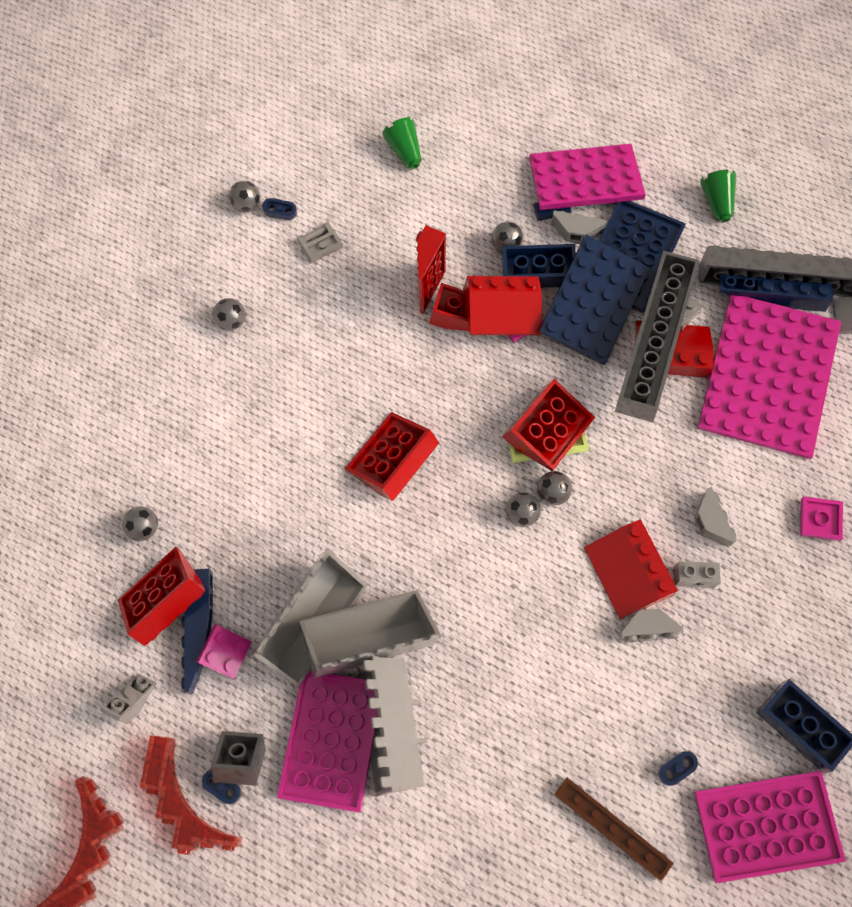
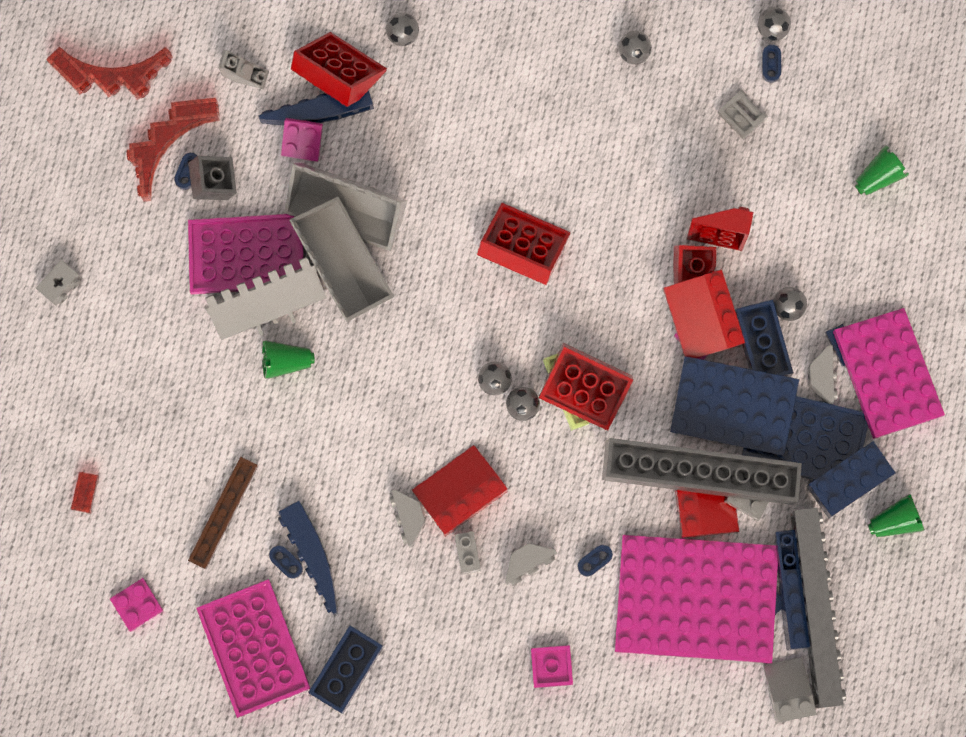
camera: 80 degrees right, 10 degrees up
none -> green cone [262,340,315,379]
none -> dark blue slope [278,501,338,615]
none -> dark blue plate [578,545,613,577]
none -> dark blue brick [806,441,896,519]

